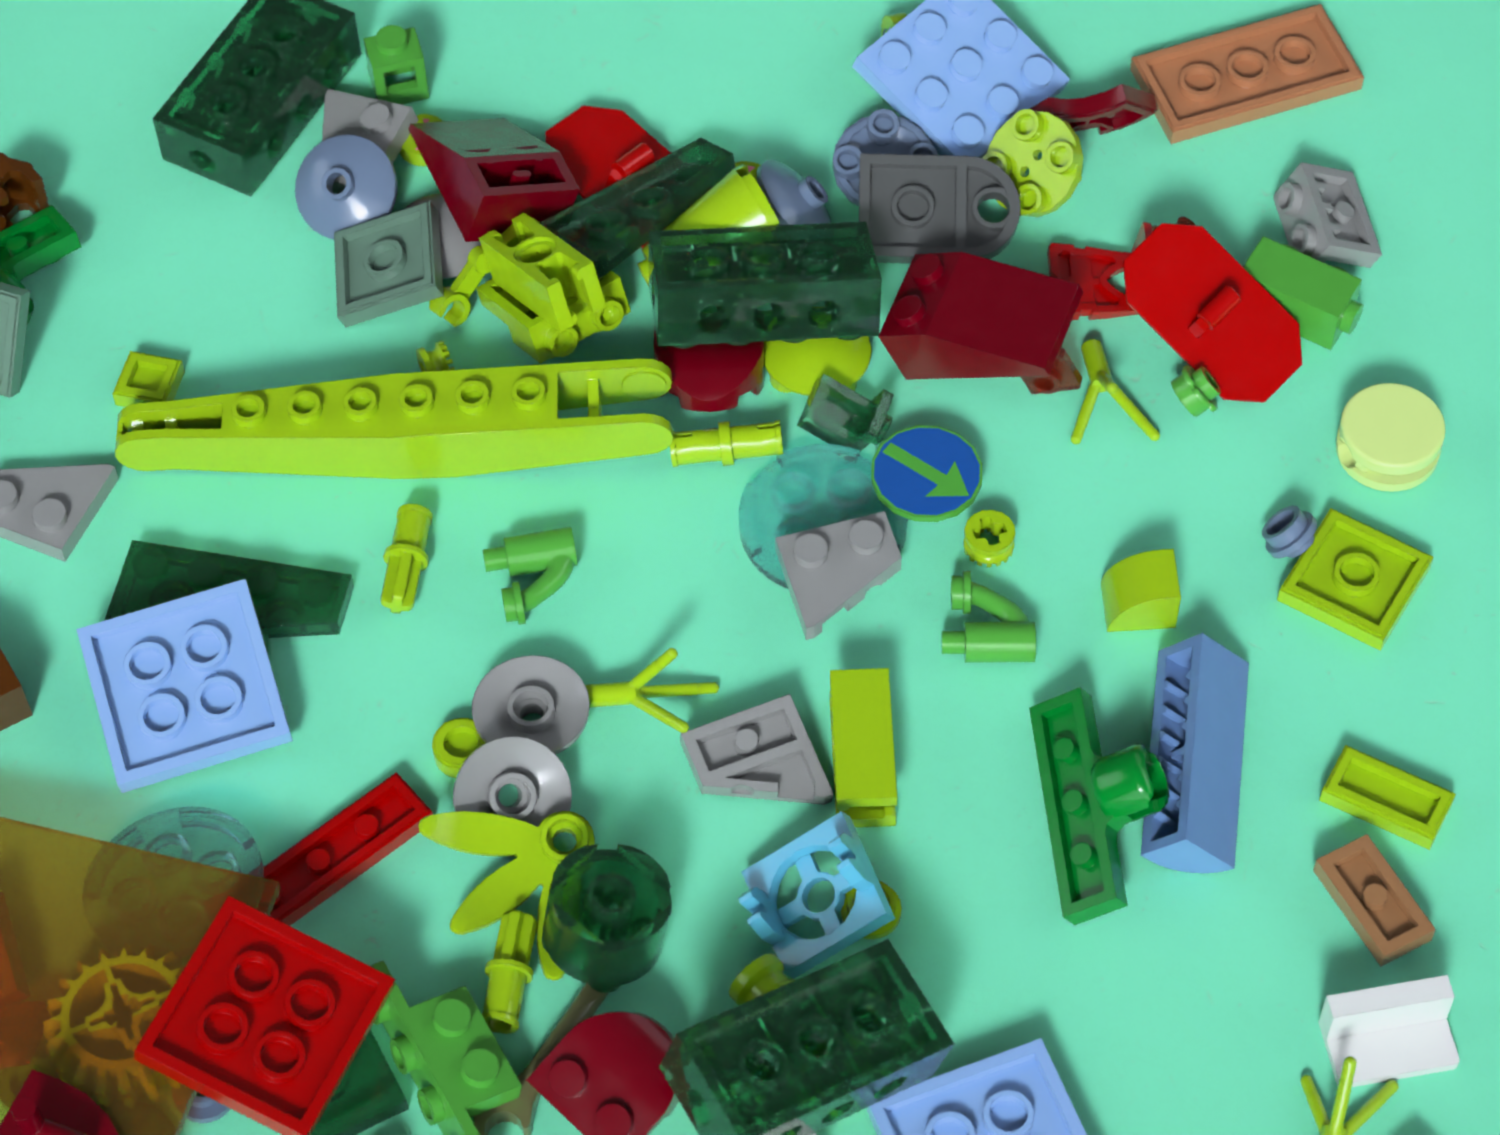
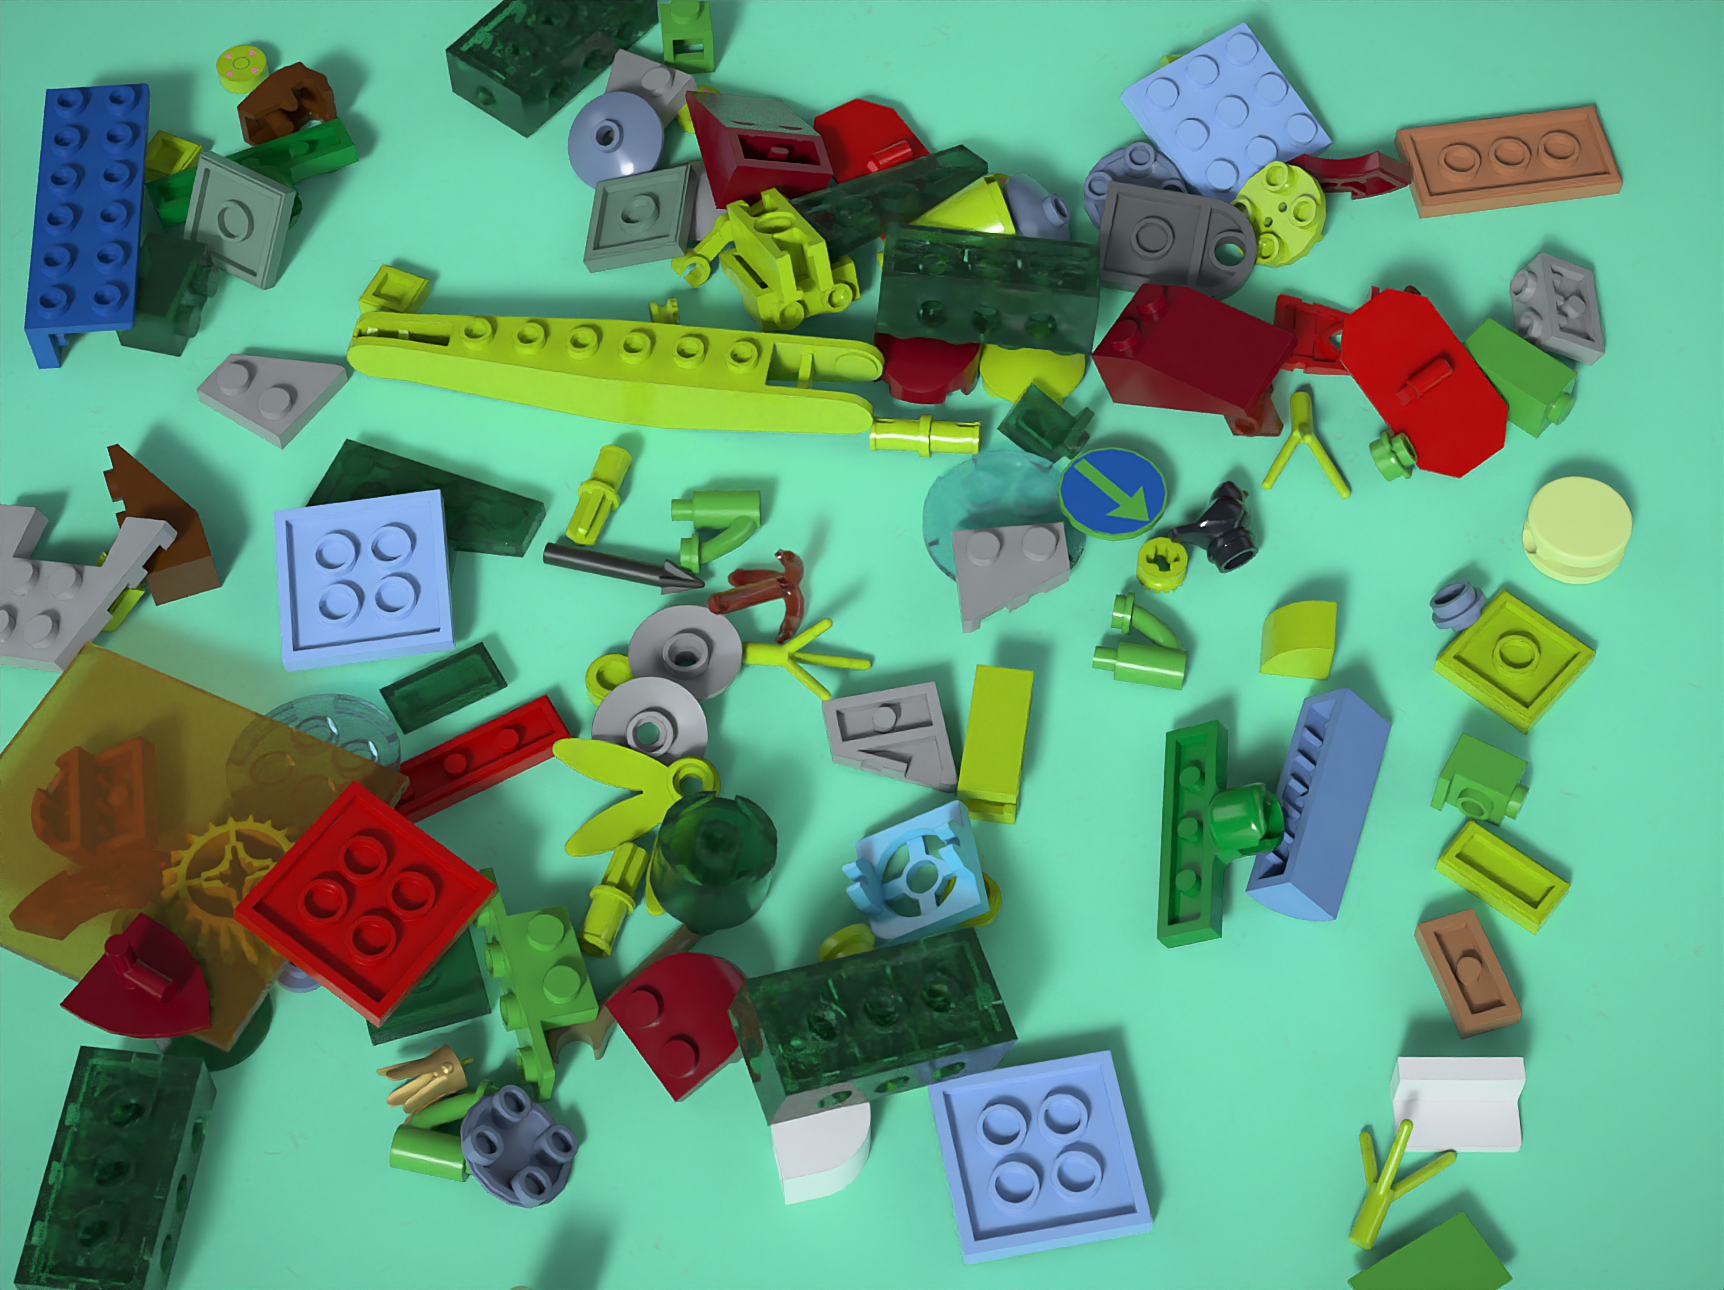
camera: 10 degrees right, 0 degrees up
none -> clear green tile [379,642,508,735]
none -> pearl dark grey piece [543,542,705,595]
none -> clear red piece [707,548,804,644]
none -> black animal [1168,481,1259,573]
none -> bright green brick [1430,732,1530,827]

